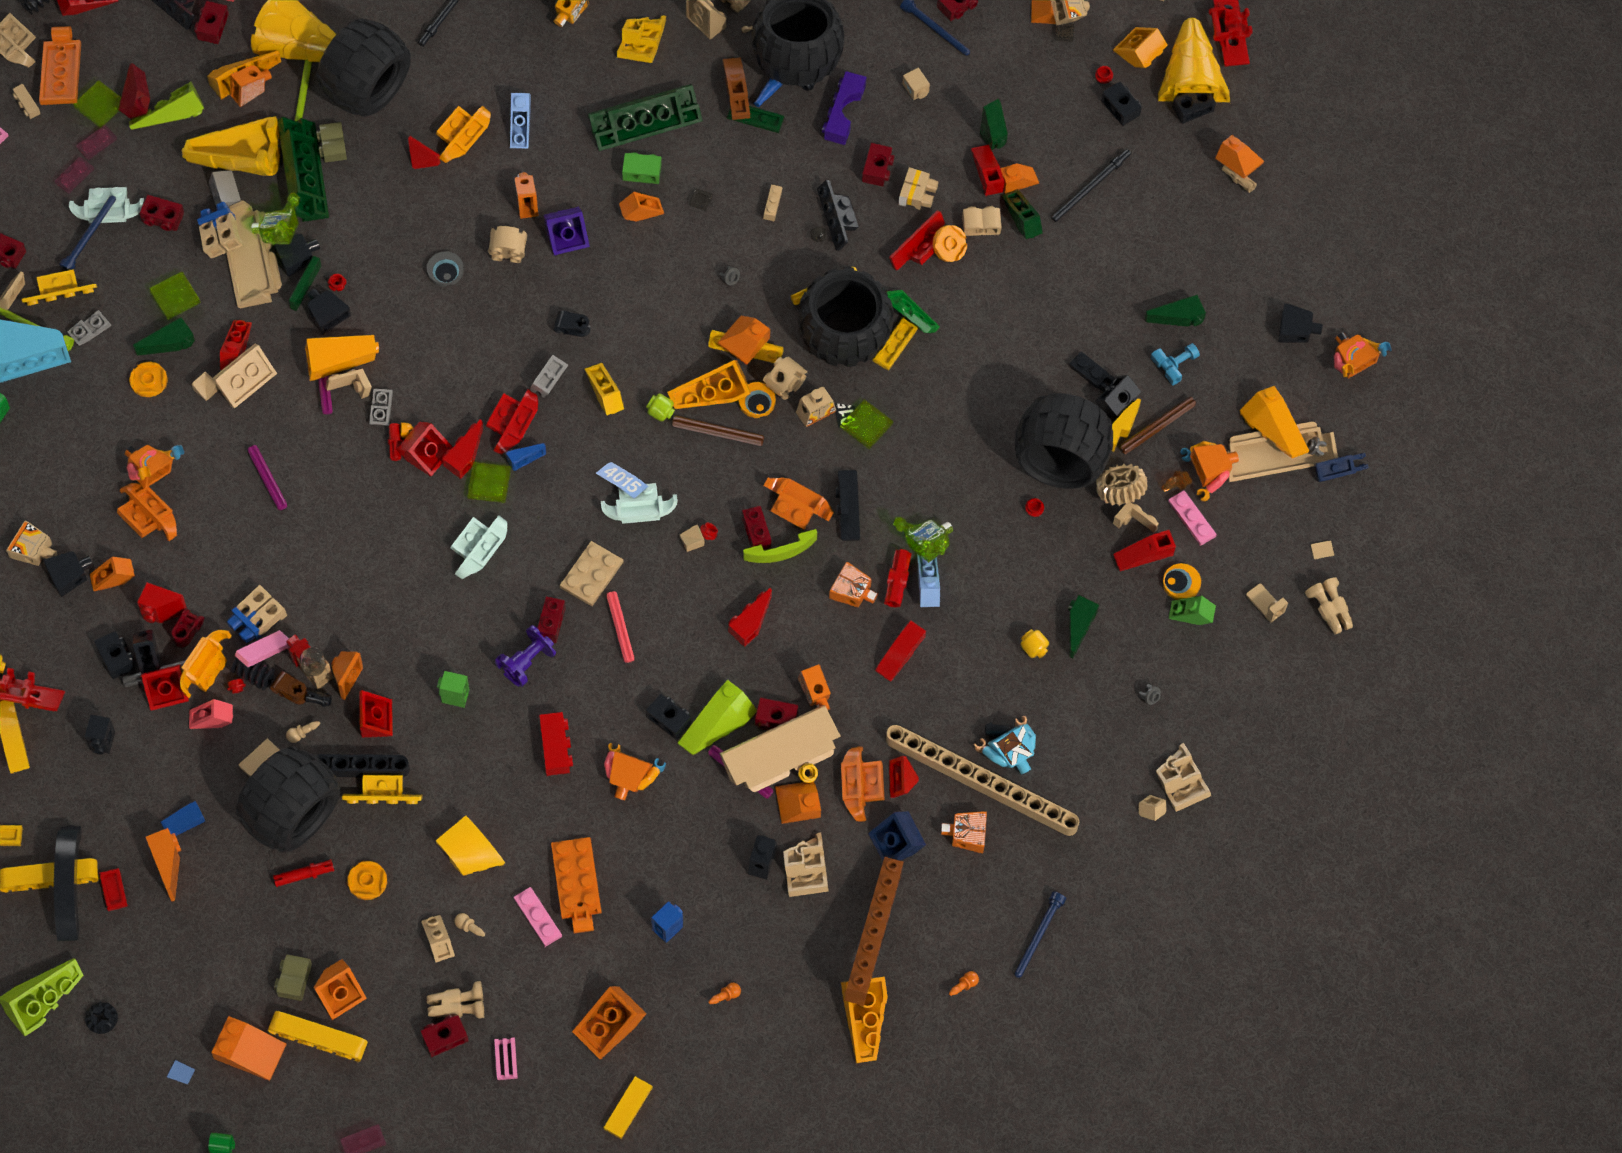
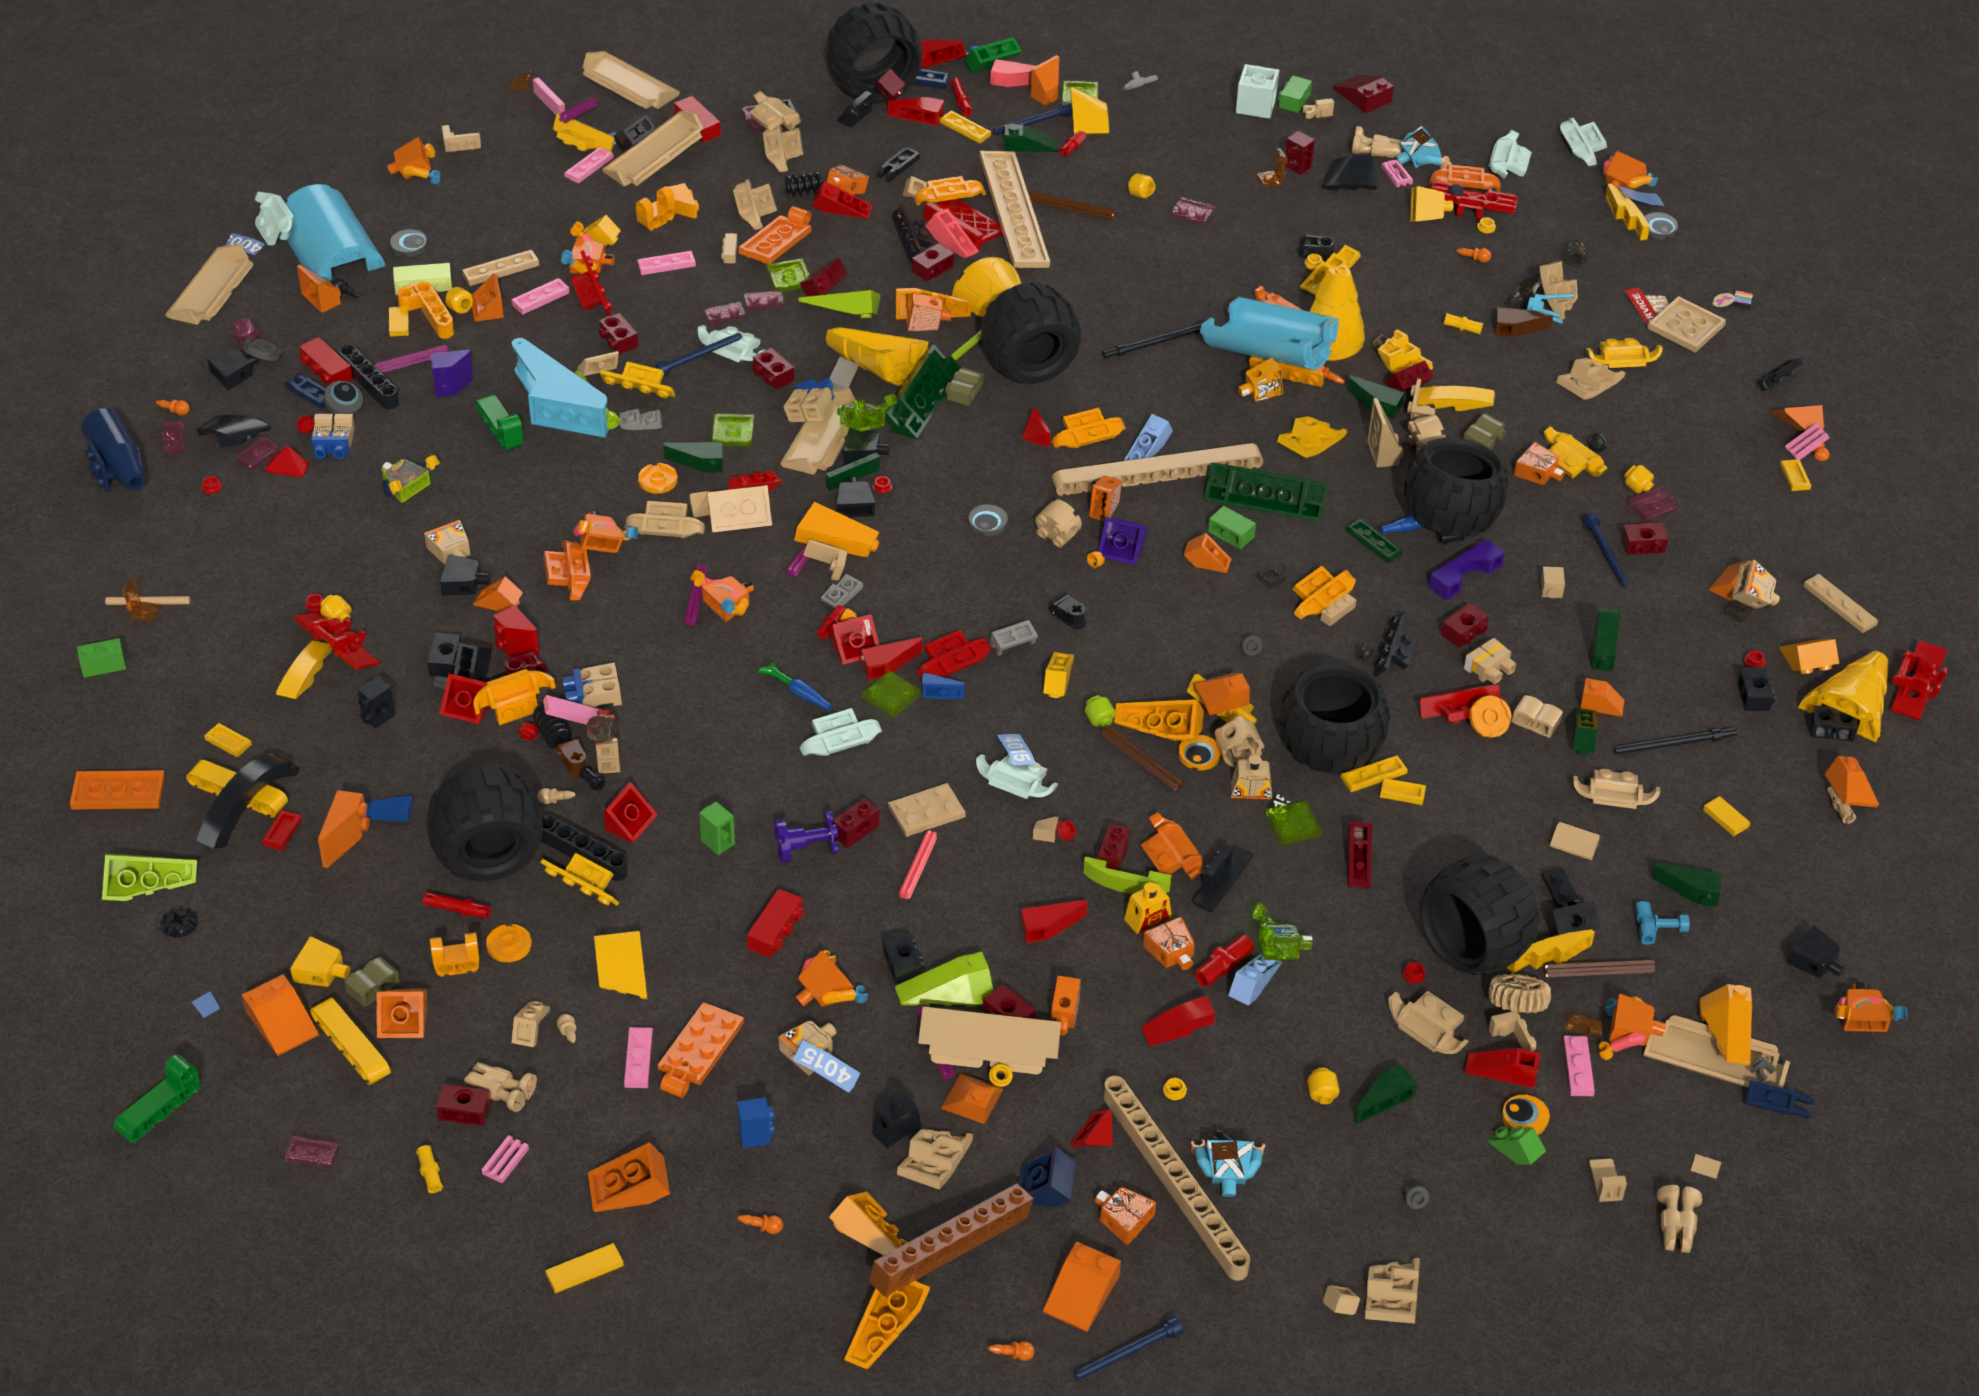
camera: 35 degrees right, 20 degrees down
coral slope [189,699,233,729] -> none
orange slope [331,651,363,700] -> none
dark orange slope [723,57,750,120] -> none
orange plate [841,746,885,821] -> none
green wing [887,290,940,333] -> none
red slope [971,145,1005,196] -> none
none -> yellow torso [290,937,350,987]
none -> yellow pin [416,1145,443,1193]
none -> light orange piece [430,932,479,977]
none -> tan plate [625,501,705,538]
none -> torso [690,570,754,622]
none -> blue piece [758,662,832,711]
none -> tan torso [779,1021,836,1075]
none -> light blue sticker [793,1040,860,1093]
none -> light orange wedge [829,1192,907,1255]
none -> orange slope [1043,1242,1121,1332]
none -> tan beam [1052,443,1263,496]
none -> light orange hinge [1087,551,1105,568]
none -> yellow torso [1124,882,1172,934]
none -> yellow plate [1163,1078,1187,1100]
none -> light orange plate [1293,566,1356,619]
none -> dark red slope [1347,822,1372,888]
none -> yellow tile [1380,778,1426,805]
none -> tan plate [1389,991,1469,1054]
none -> tan slope [1550,822,1600,860]
none -> tan plate [1574,769,1660,809]
none -> yellow tile [1703,796,1751,836]

